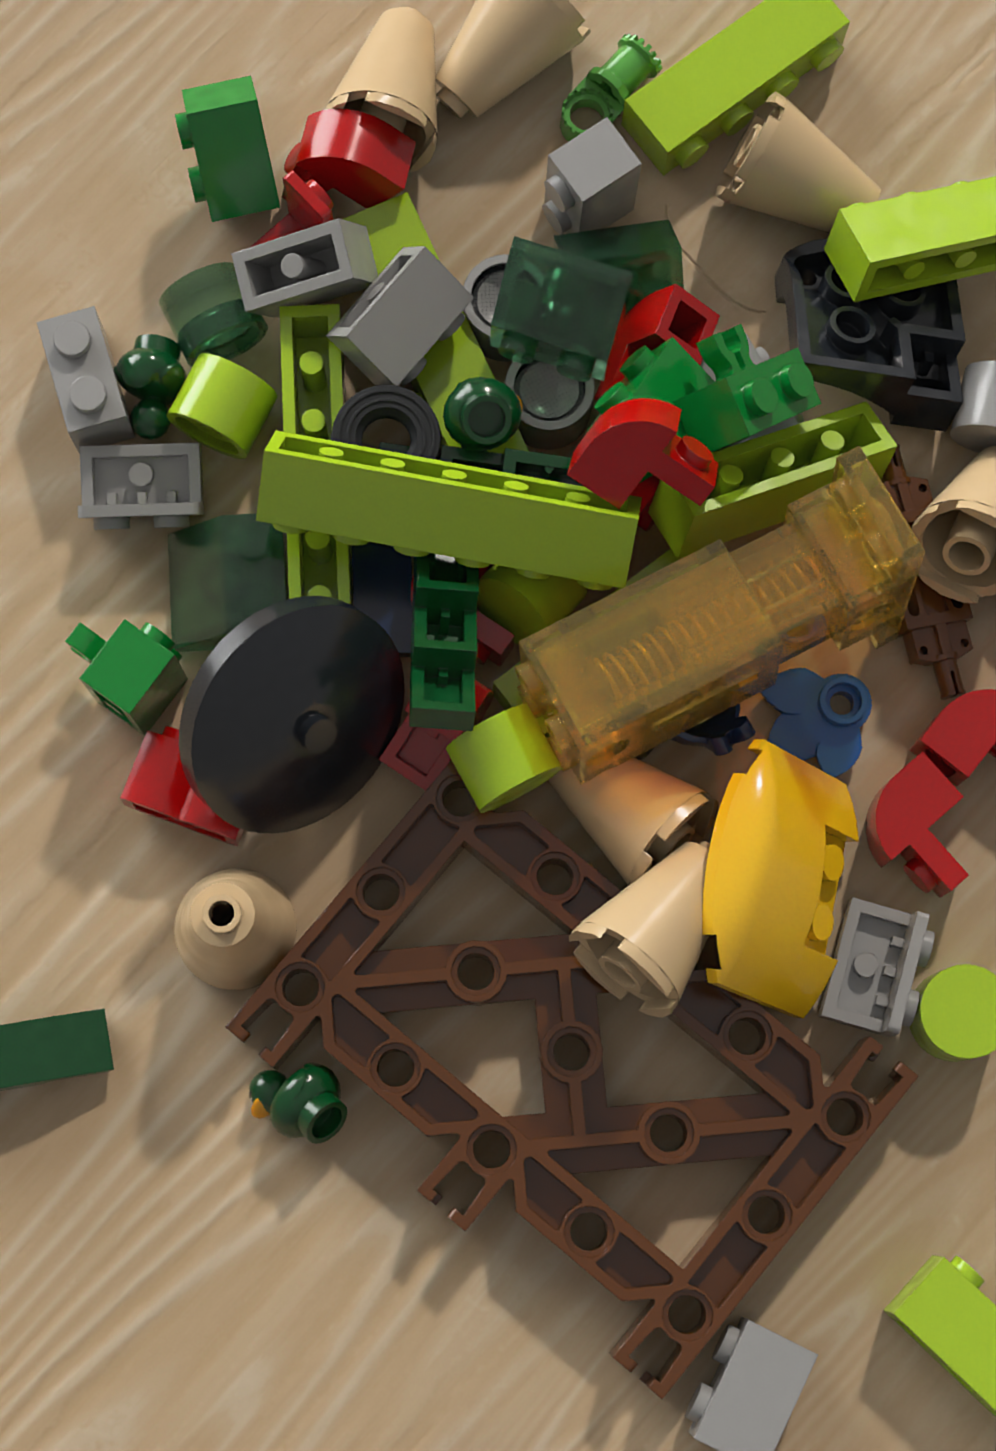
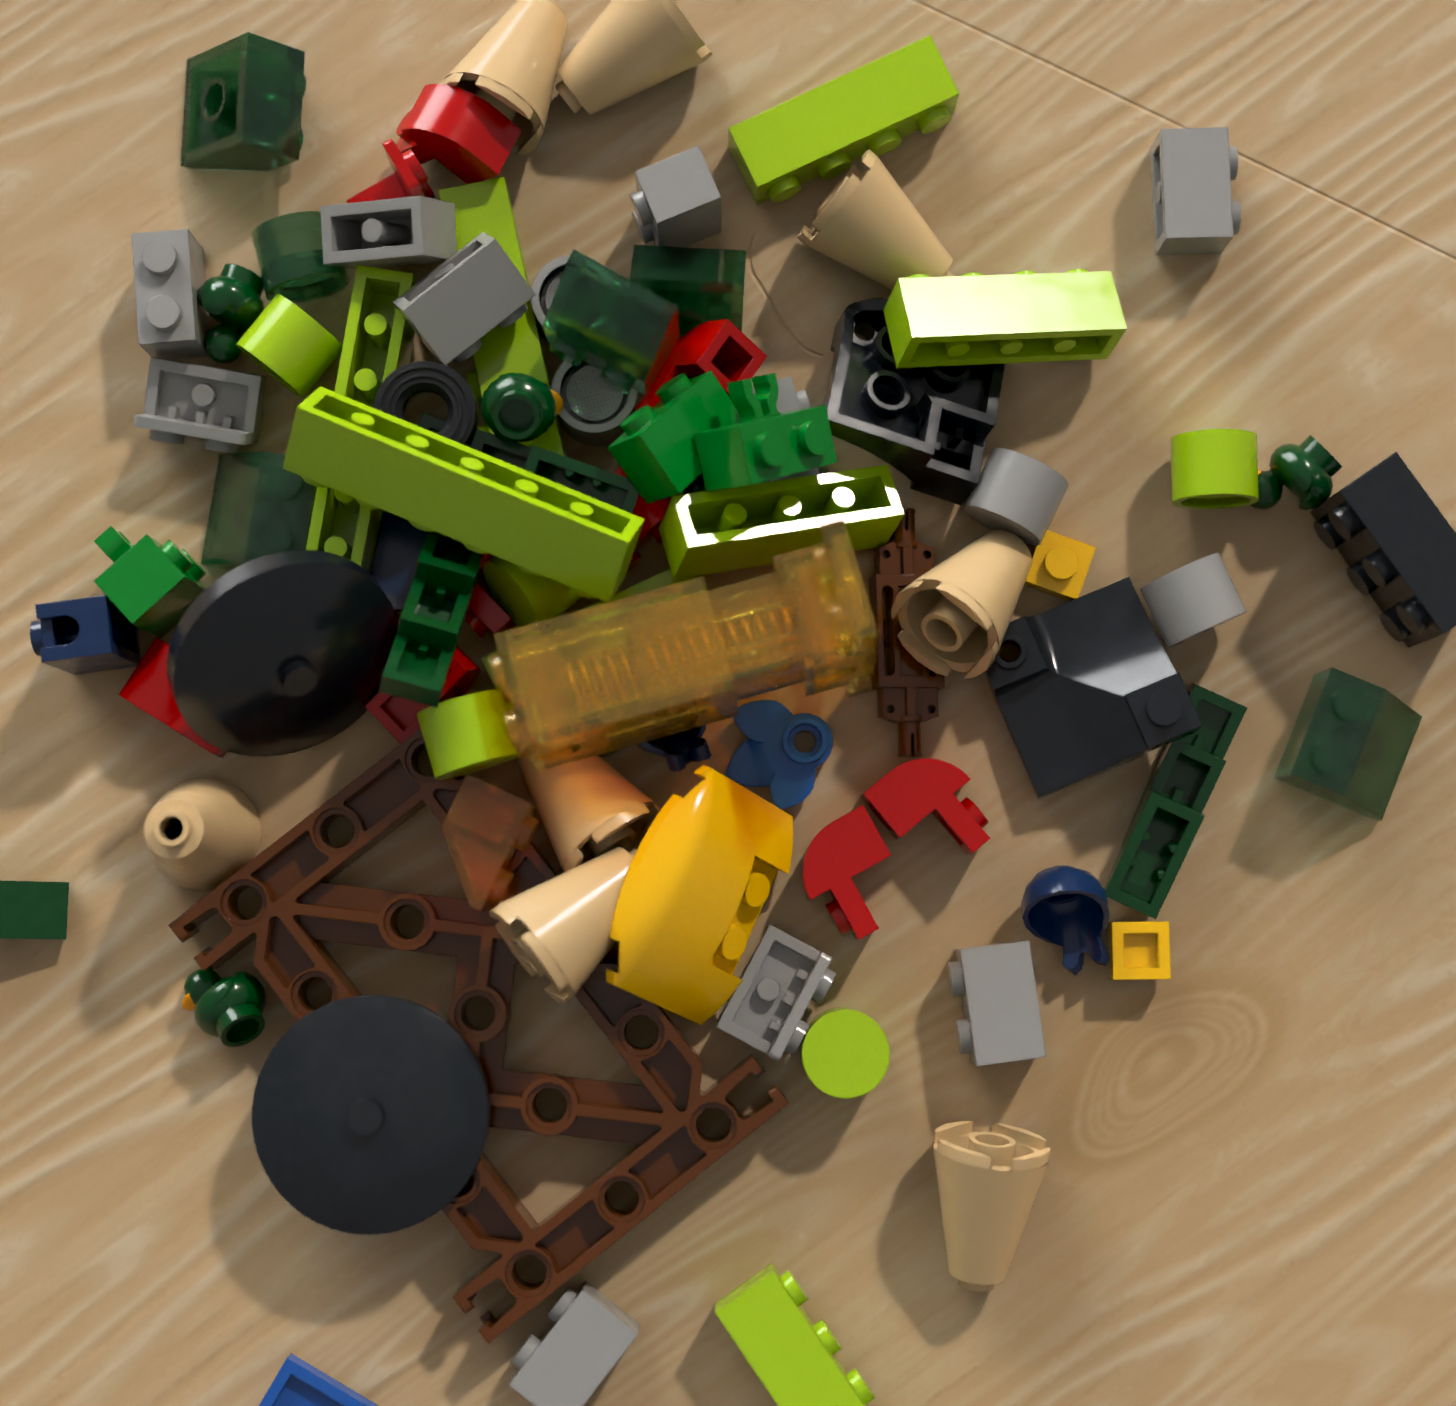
camera: 15 degrees right, 5 degrees up
green brick [175,75,280,222] -> none
bright green connector [560,34,662,142] -> none
red brick [567,398,719,509] -> none
none -> dark blue brick [30,595,141,675]
none -> clear green slope [181,32,306,171]
none -> black dish [252,995,491,1235]
none -> clear orange slope [441,774,539,912]

